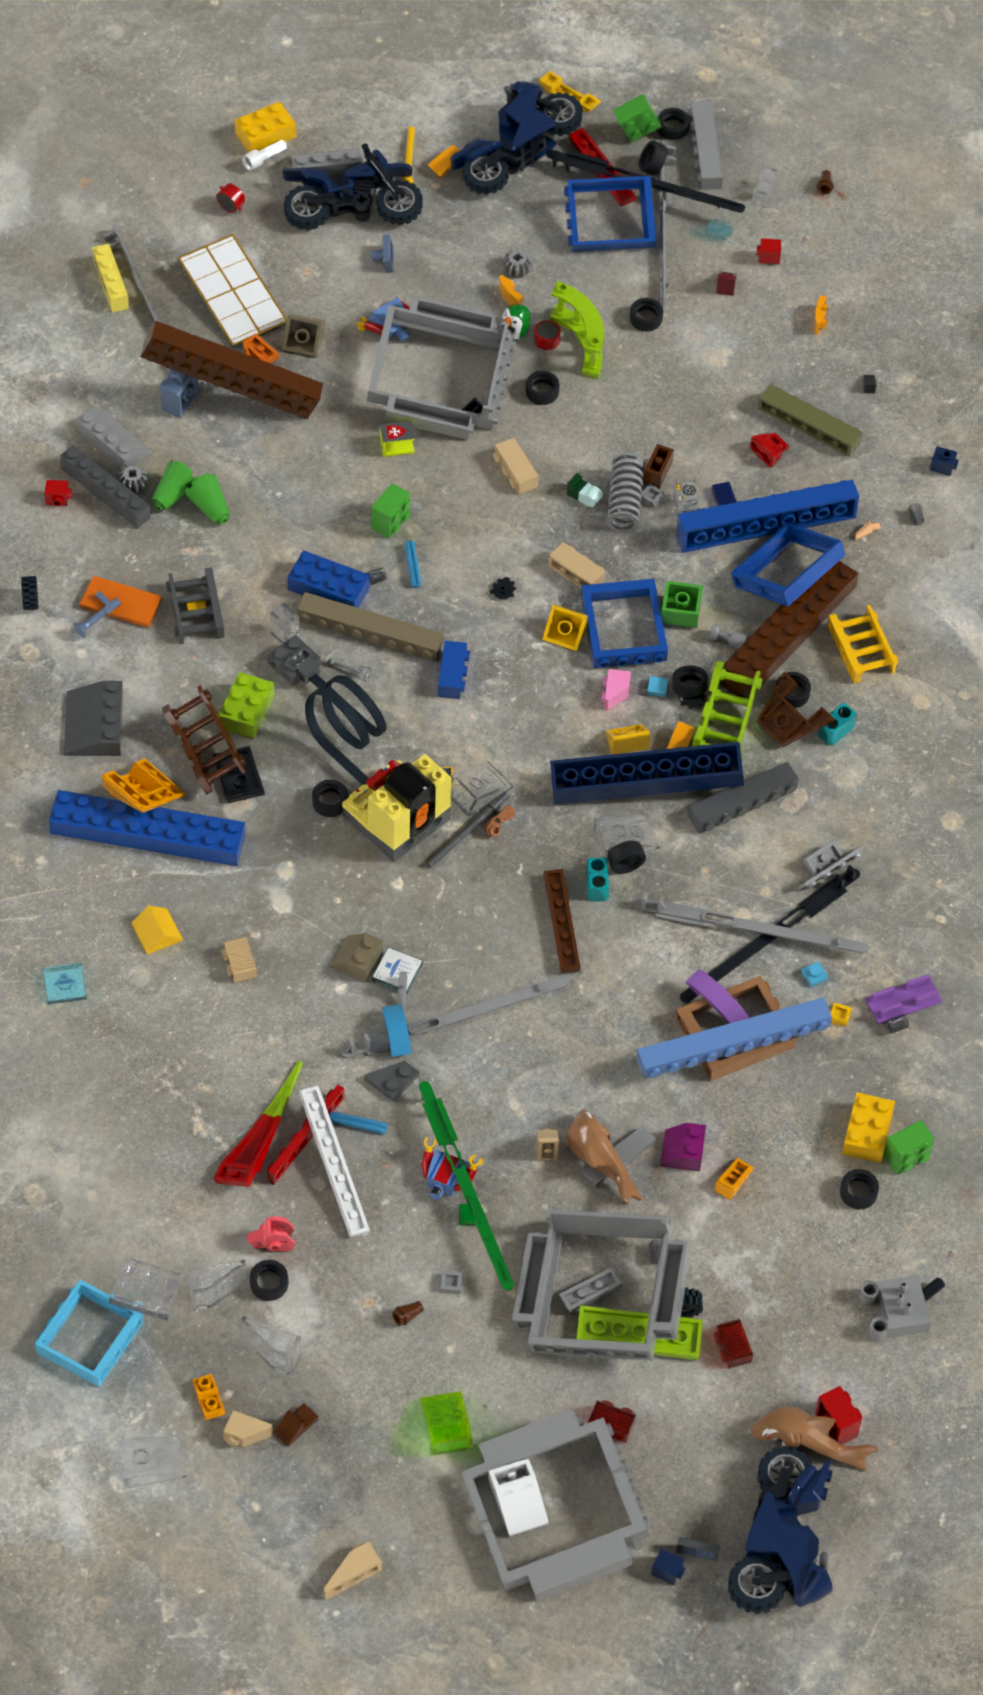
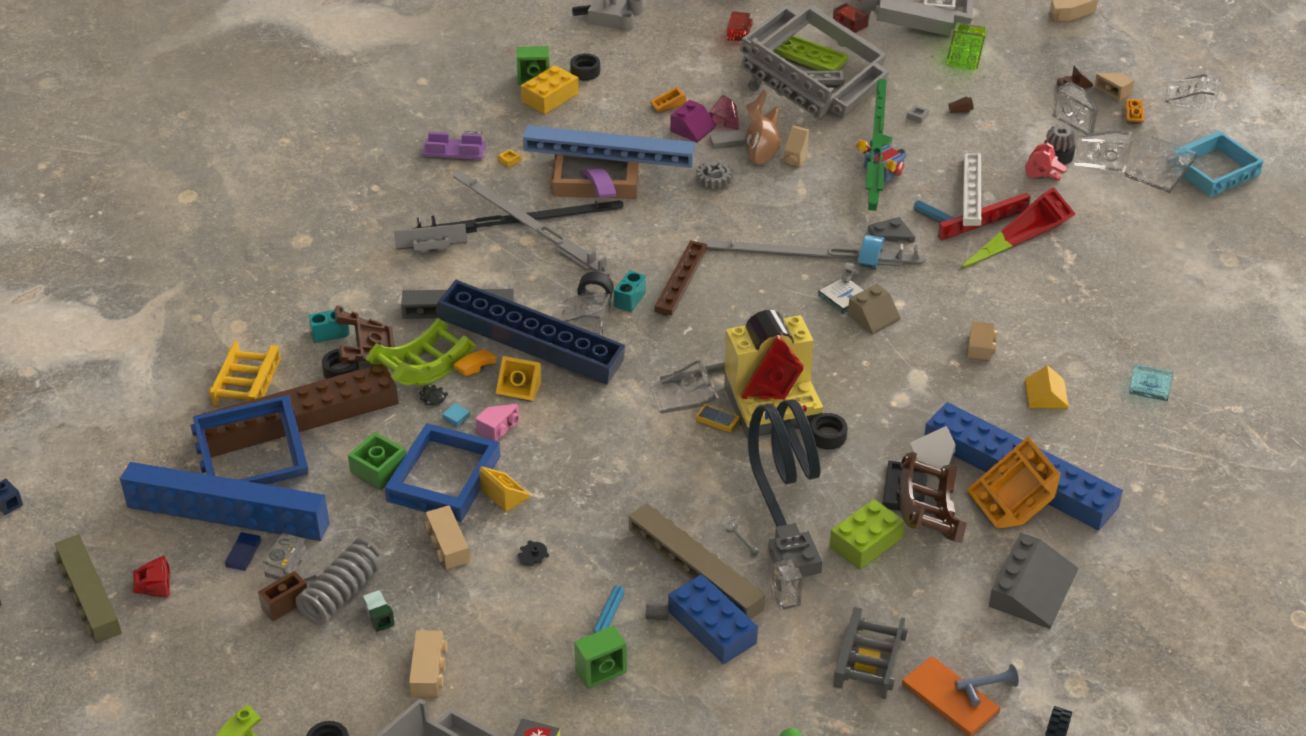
camera: 150 degrees left, 15 degrees down
blue brick [438,640,470,699] -> none
nougat piece [482,805,516,836] -> none
black tyre [672,665,708,698] -> none
light grey piece [709,624,750,650] -> none
medium azure plate [801,962,828,987] -> none
flat silver piece [908,503,925,525] -> none
none -> light grey gear [696,160,733,189]
none -> clear pink slope [709,95,739,130]
none -> white slope [910,426,956,469]
none -> light grey gear [1046,125,1076,151]

